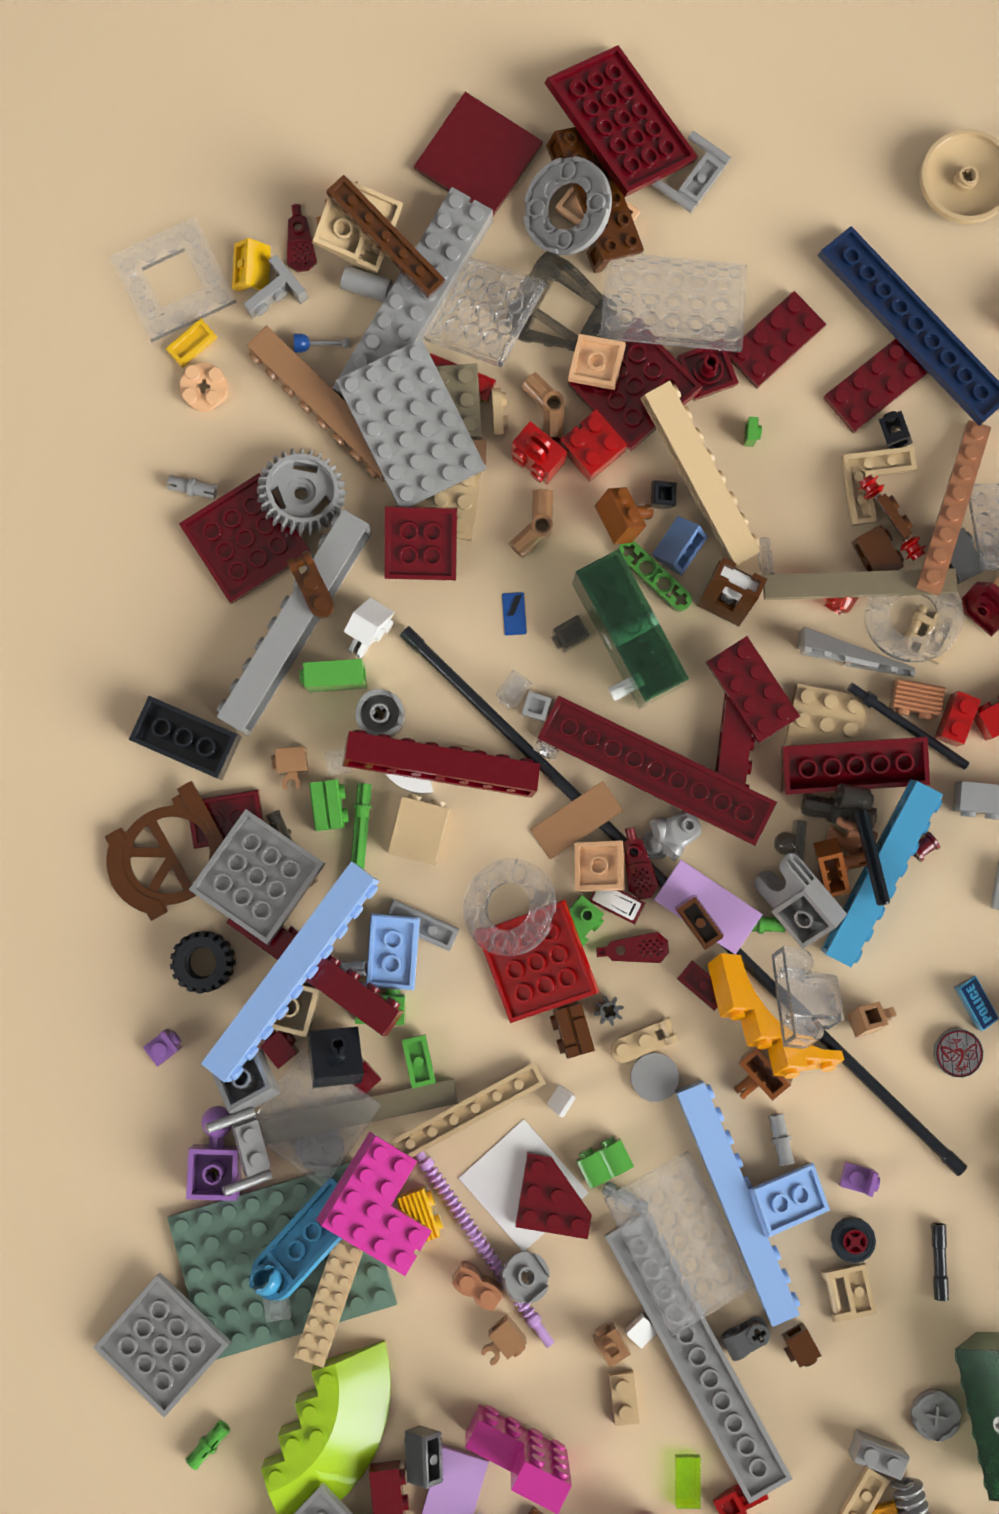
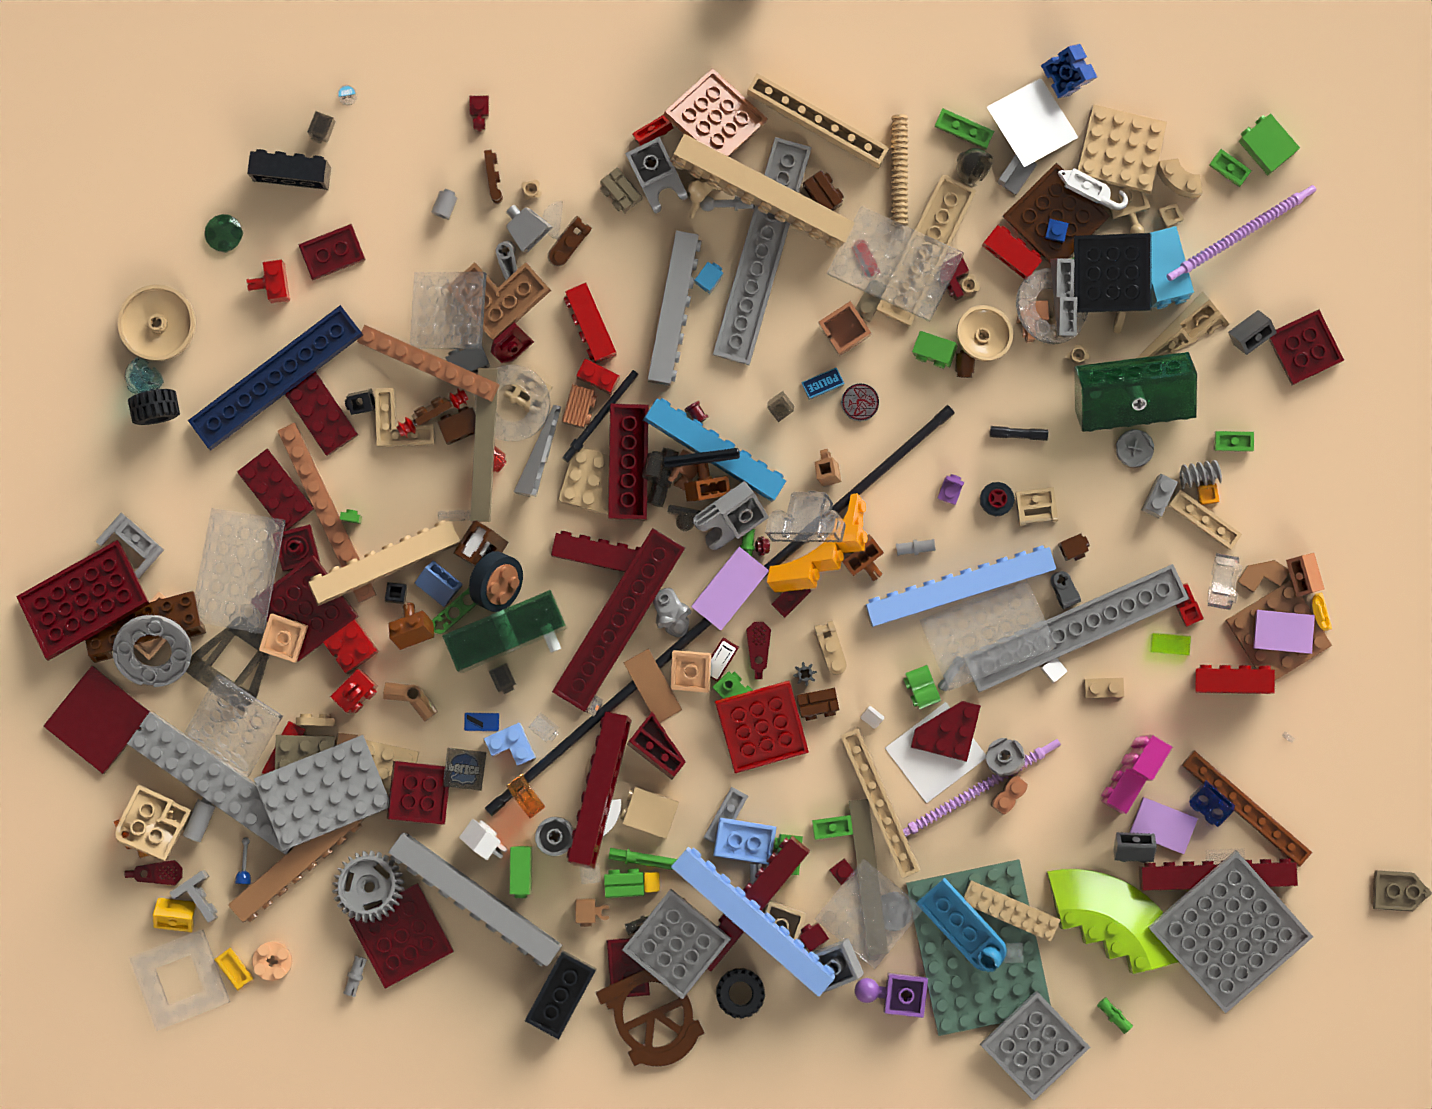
camera: 85 degrees left, 0 degrees up
medium lavender bracket [143,1029,182,1067] -> none
light grey plate [205,1107,272,1196] -> none
reddish brown plate [286,550,335,618] -> none
black brick [308,1026,364,1088] -> none
dark pink piece [316,1131,432,1276] -> none
reddish brown plate [326,175,446,299] -> none
yellow brick [396,1185,443,1242] -> none
clear plate [463,858,556,956] -> none
medium nougat brick [481,1314,527,1366] -> none
medium nougat piece [521,372,565,442] -> none
light grey plate [521,691,552,722] -> none
medium nougat brick [593,1322,631,1368] -> none
dark red piece [624,827,660,900] -> none
light grey tile [631,1052,679,1102] -> none
reddish brown brick [675,894,724,950] -> none
dark red plate [706,636,800,744] -> none
light blue tile [749,1163,830,1237] -> none
none -> clear light blue cylinder [125,357,164,394]
none -> black tyre [128,389,180,425]
none -> nougat plate [278,422,377,603]
none -> clear smoke tile [443,748,486,791]
none -> black wheel [469,551,523,612]
none -> light blue brick [484,722,536,766]
none -> clear orange torso [507,774,545,818]
none -> dark red wedge [627,711,686,780]
none -> yellow slope [644,872,660,893]
none -> dark red plate [755,536,770,556]
none -> clear smoke brick [767,391,794,422]

